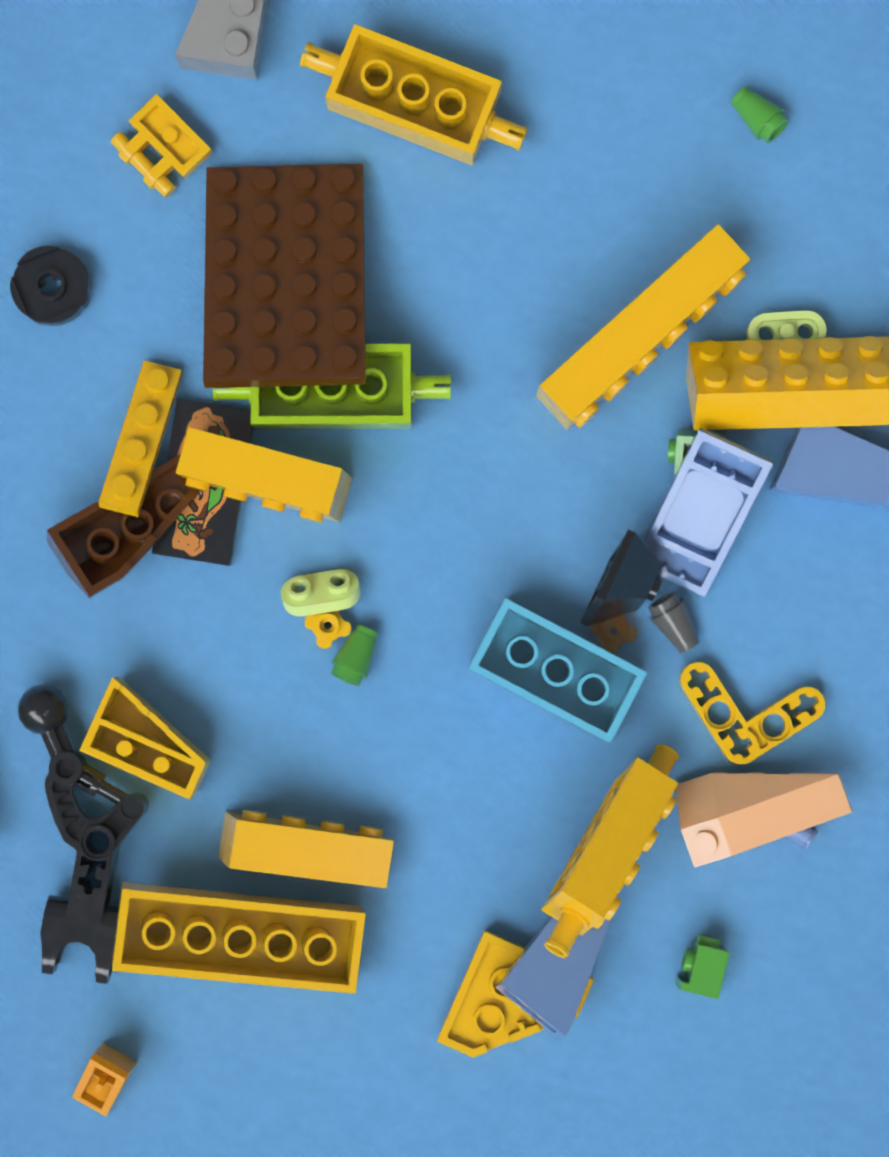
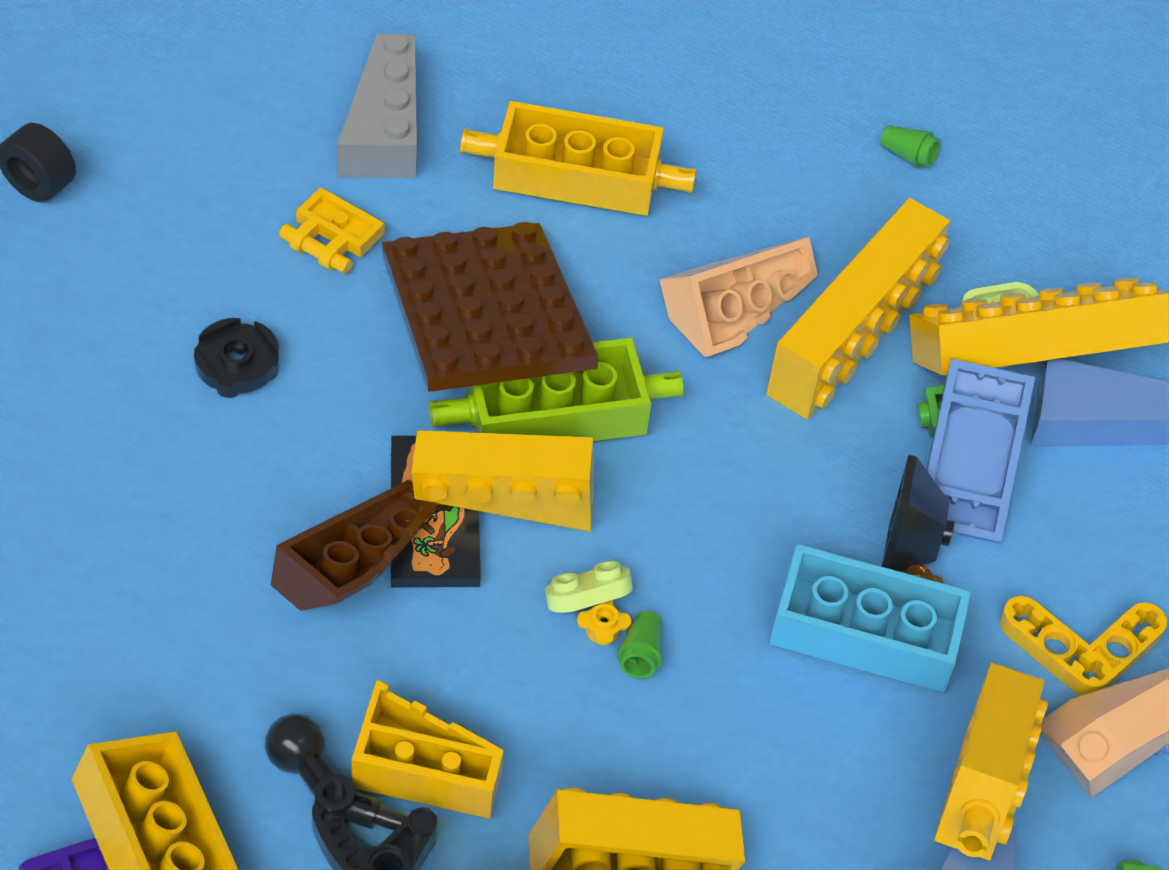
camera: 15 degrees left, 35 degrees down
yellow plate [98,361,182,517] -> none
dark grey cone [648,592,700,653] -> none
none -> light nougat wedge [659,237,818,357]

